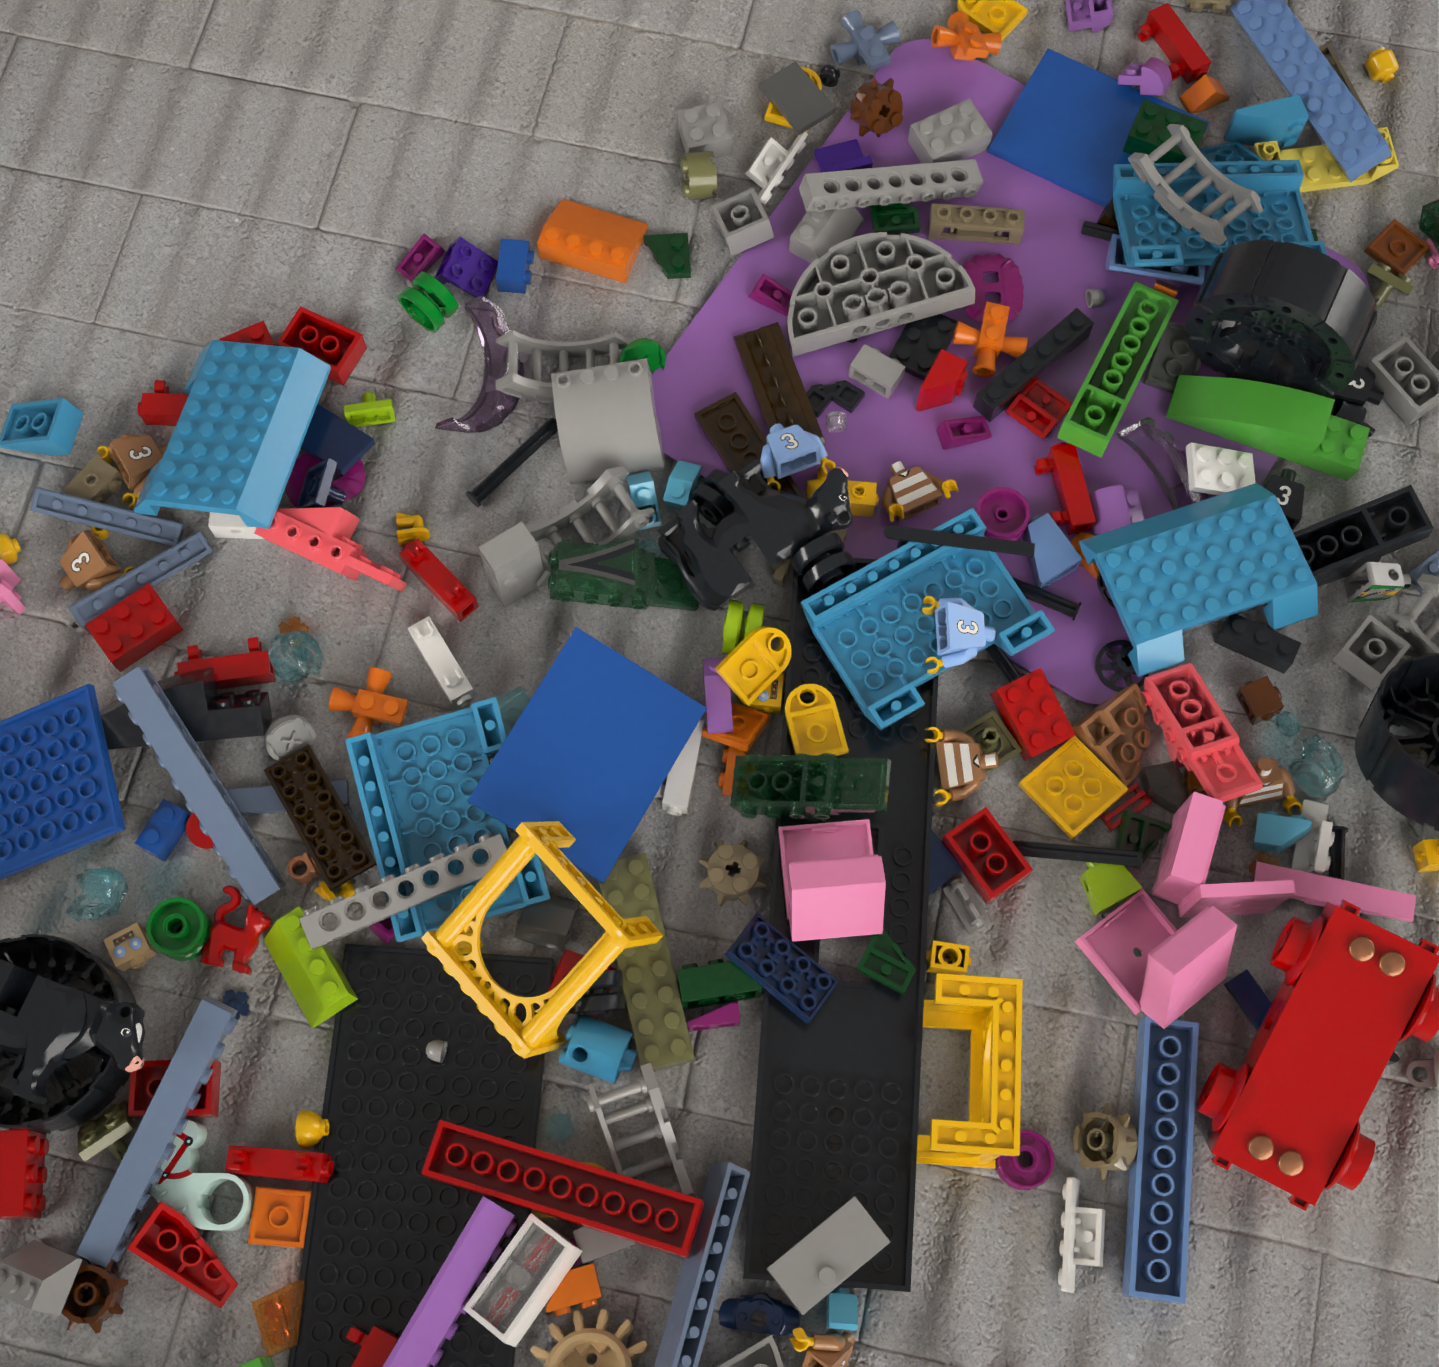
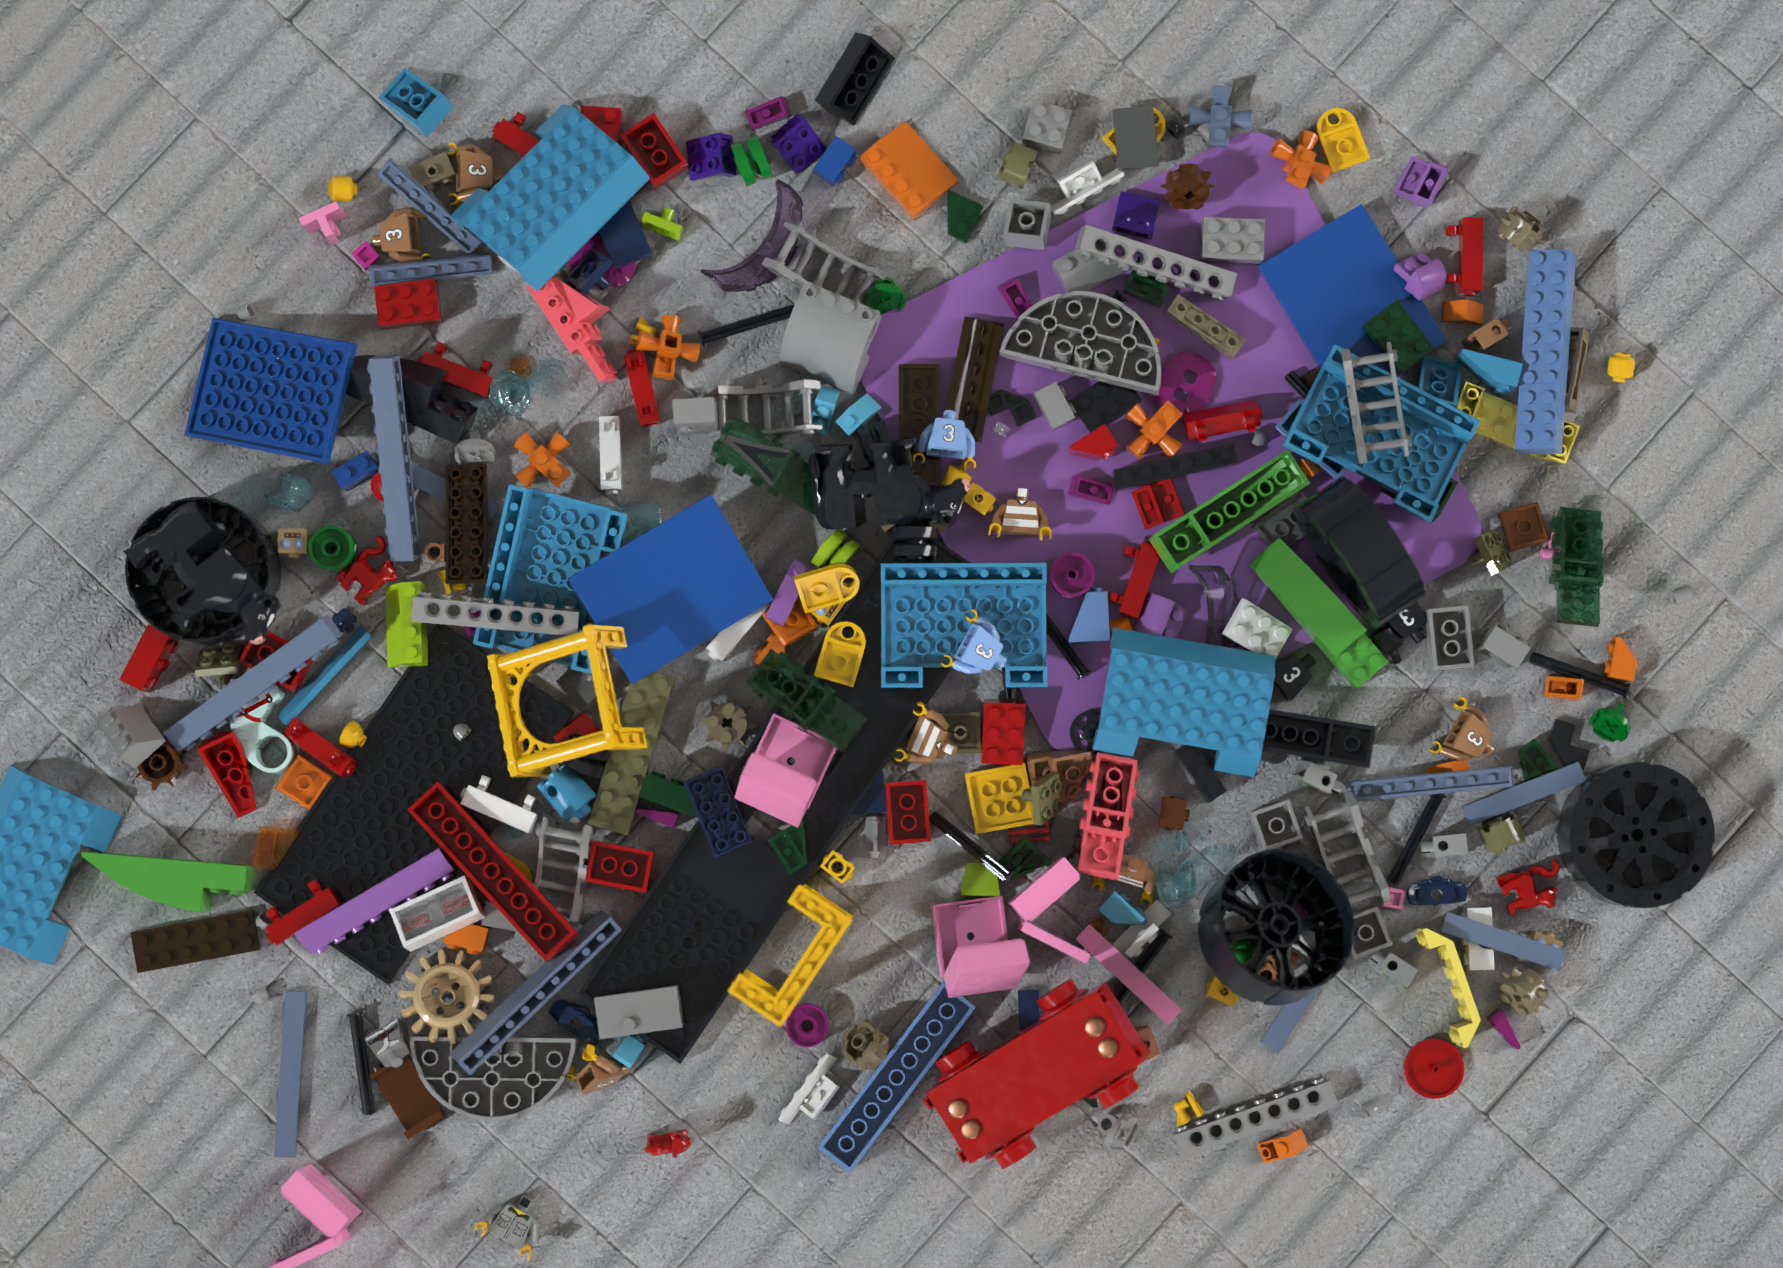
camera: 30 degrees right, 15 degrees up
black piece [884,525,1035,557] -> none
none -> dark azure tile [277,625,371,726]
none -> dark pink plate [351,241,380,270]
none -> white brick [460,775,539,833]
none -> red brick [585,840,655,893]
none -> orange brick [636,315,700,380]
none -> dark purple bracket [686,133,737,181]
none -> black slope [815,32,895,126]
none -> olive plate [1022,772,1062,826]
none -> red brick [1183,399,1263,442]
none -> medium nougat torso [1461,318,1512,353]

